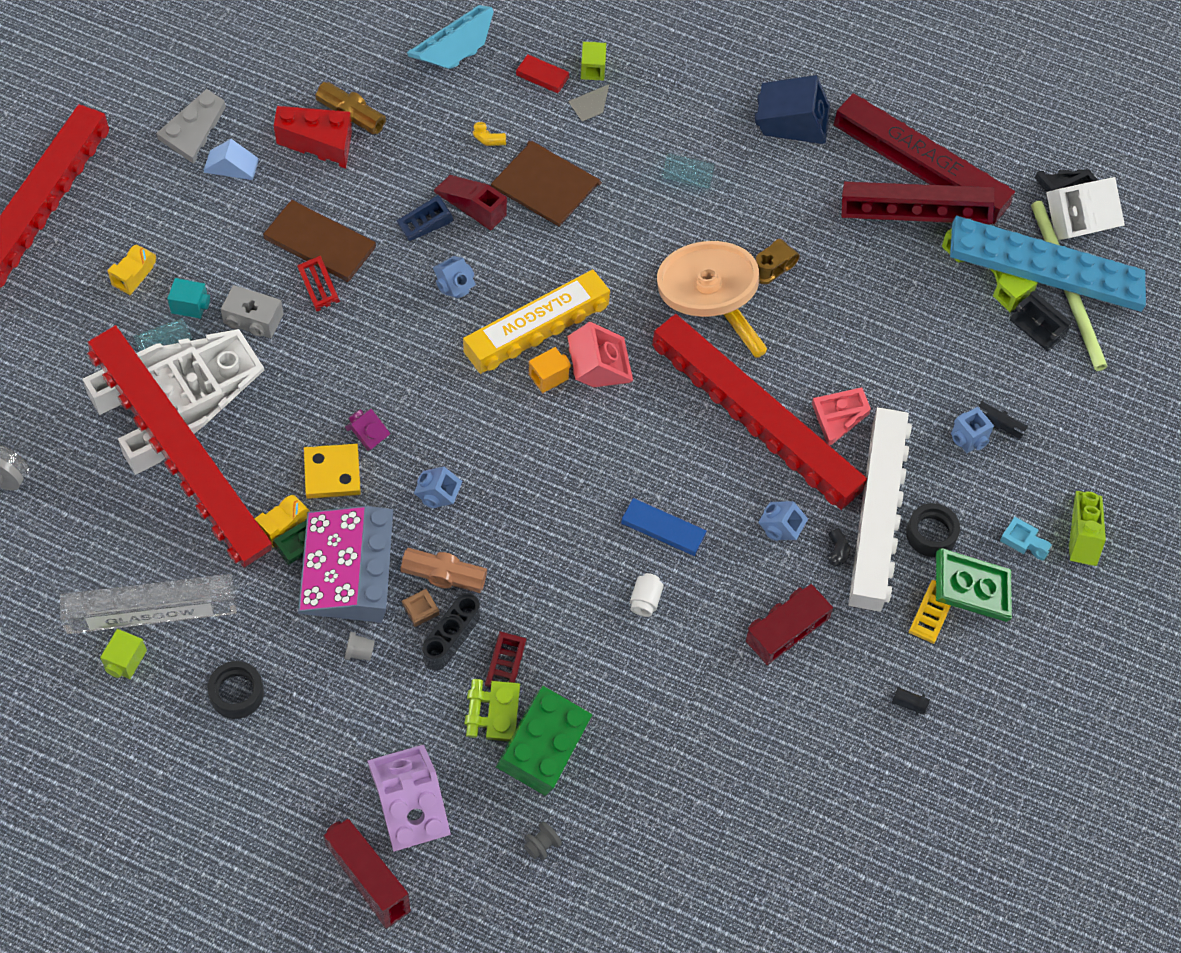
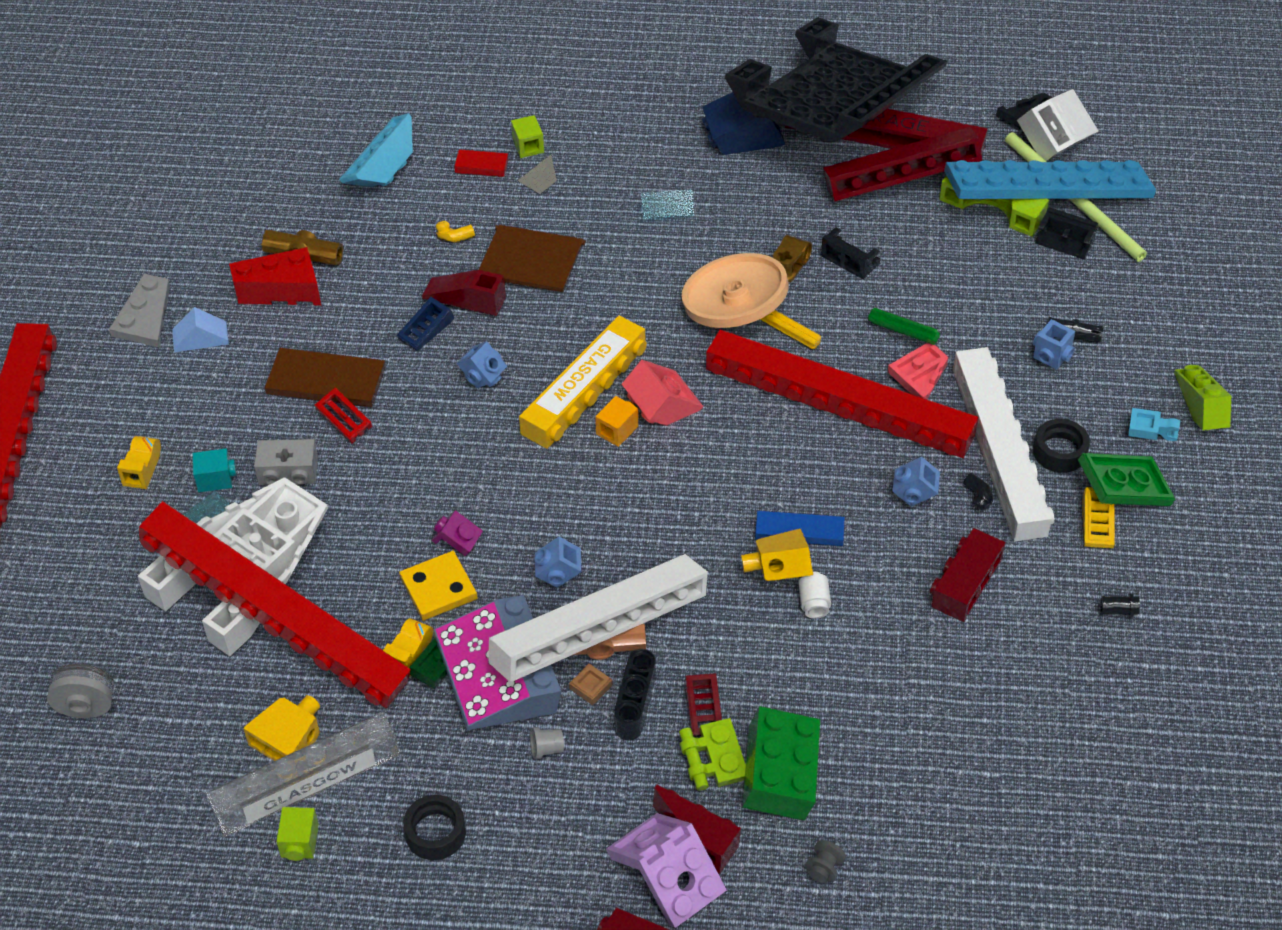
camera: 15 degrees left, 10 degrees down
none -> yellow torso [243,695,320,773]
none -> white brick [489,554,708,682]
none -> dark red slope [653,784,741,875]
none -> black slope [725,17,947,143]
none -> yellow torso [741,529,813,581]
none -> black hinge [821,227,881,279]
none -> green axle [868,308,940,345]

